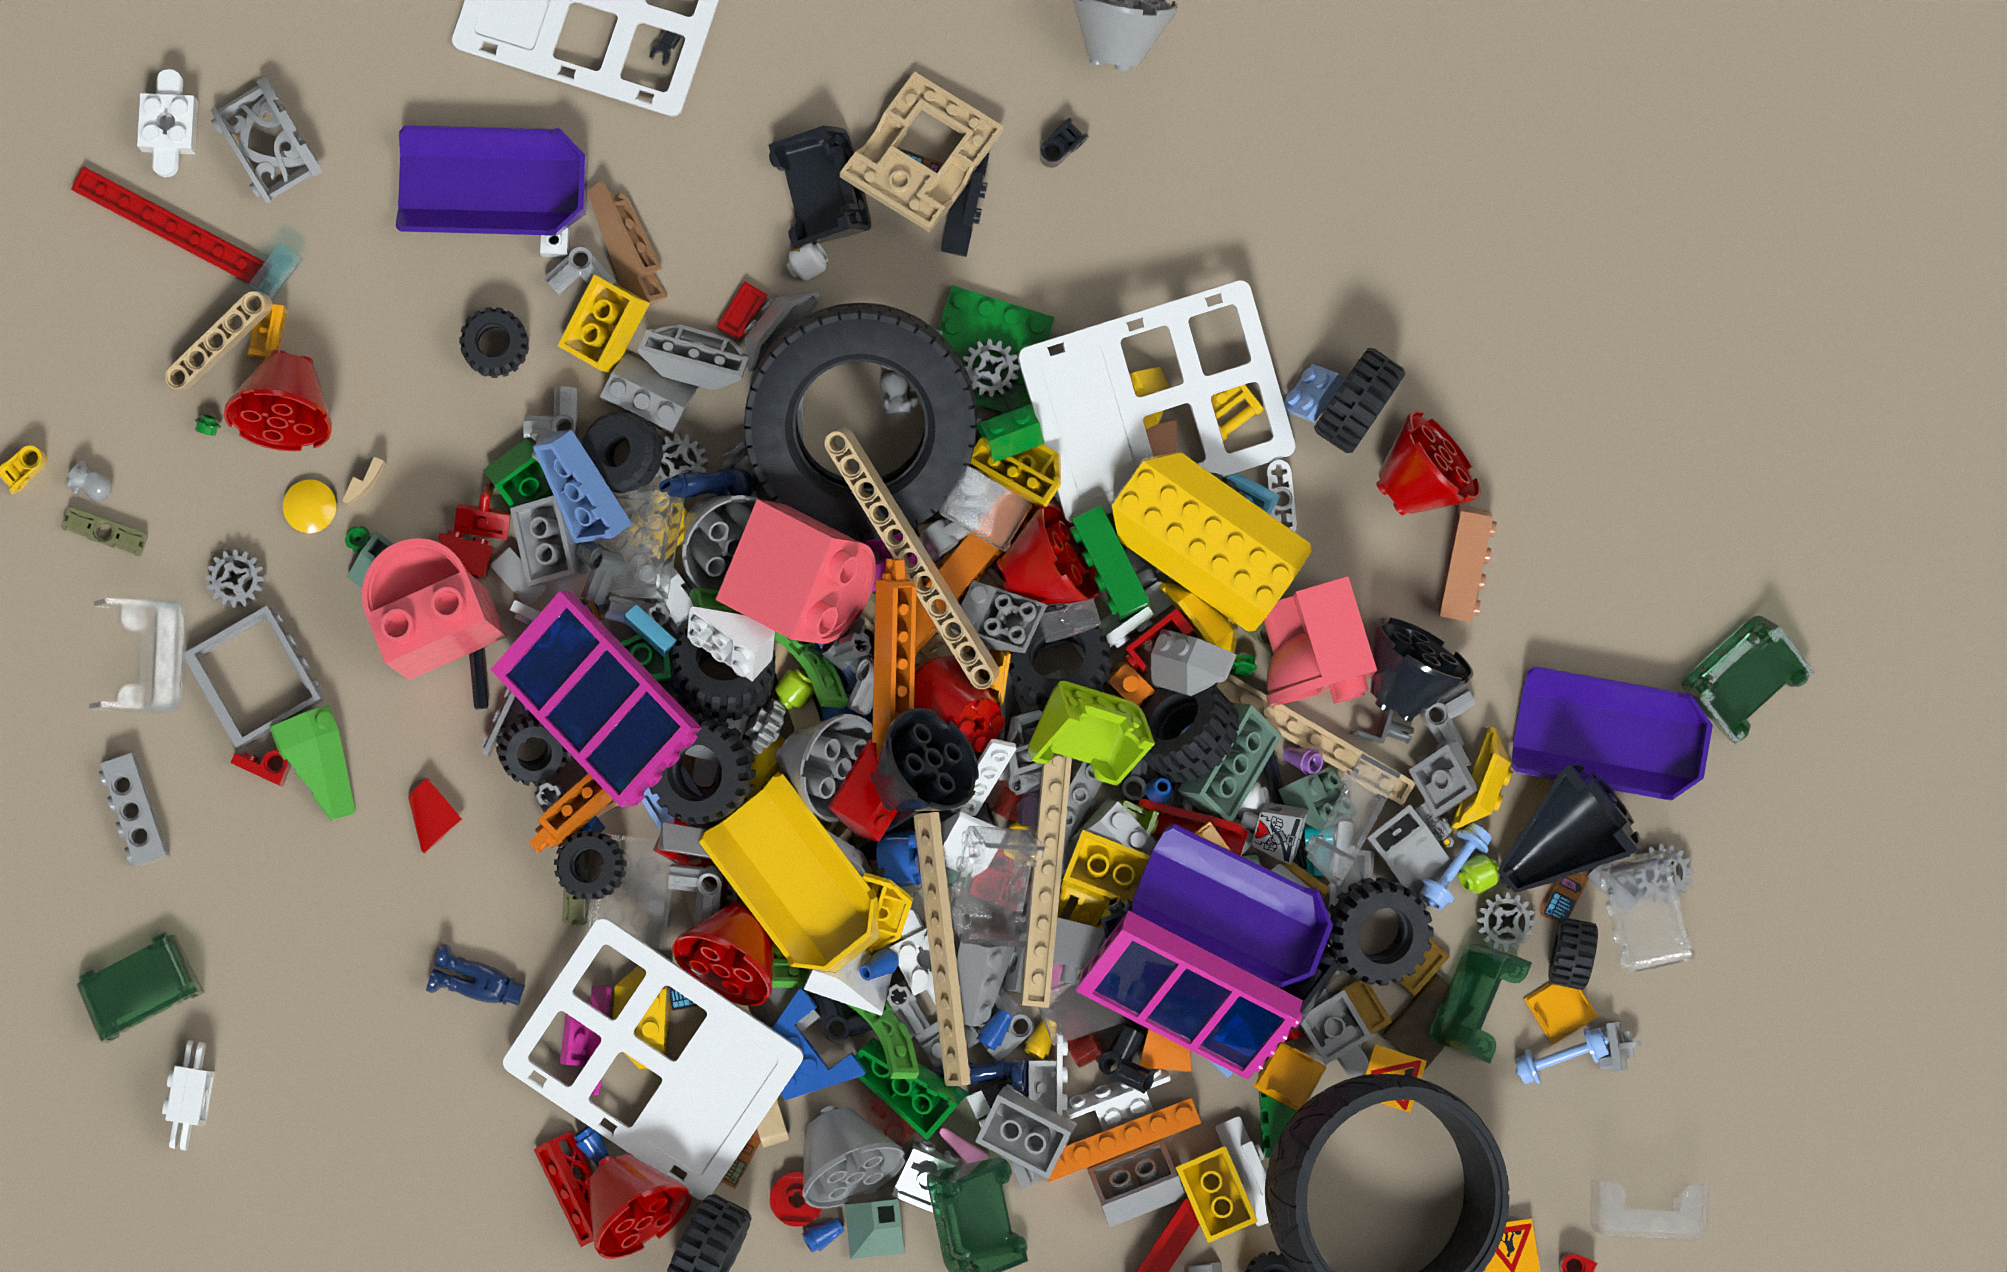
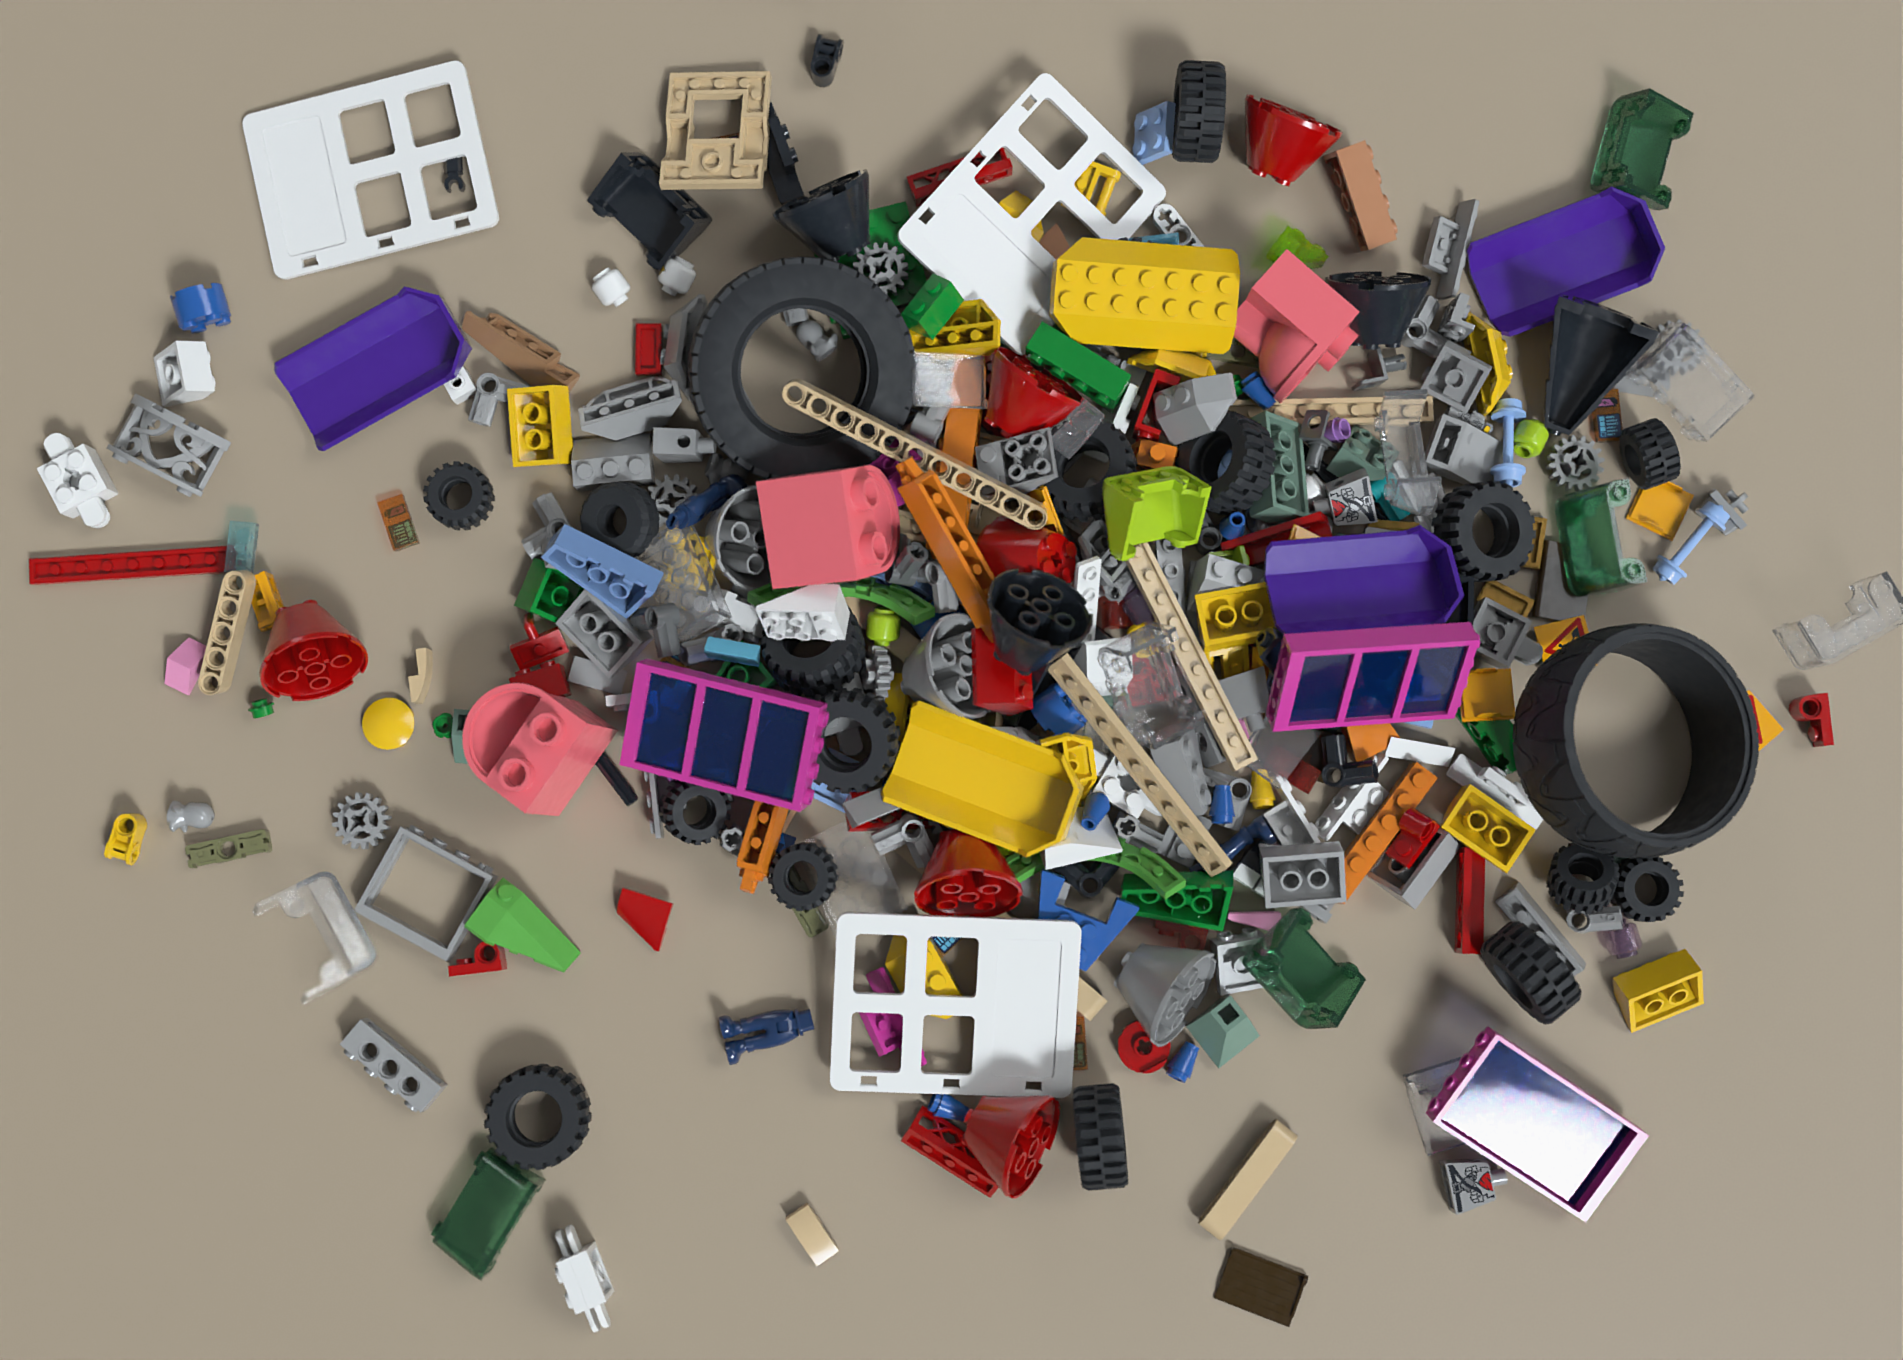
camera: 30 degrees left, 0 degrees up
none -> white slope [153,341,215,407]
none -> bright pink slope [164,637,206,695]
none -> blue brick [170,283,231,334]
none -> clear orange tile [377,494,420,552]
none -> black tyre [484,1064,592,1170]
none -> white head [592,267,630,307]
none -> light grey torso [653,428,716,463]
none -> black cone [772,169,870,262]
none -> tan slope [785,1203,839,1266]
none -> red fence [906,148,1013,207]
none -> blue cone [1240,371,1276,411]
none -> clear neon green slope [1266,226,1329,269]
none -> dark grey bracket [1299,410,1338,471]
none -> white sticker [1385,737,1455,767]
none -> red plate [1385,807,1440,869]
none -> light grey bracket [1422,199,1479,300]
none -> light grey bracket [1437,292,1475,343]

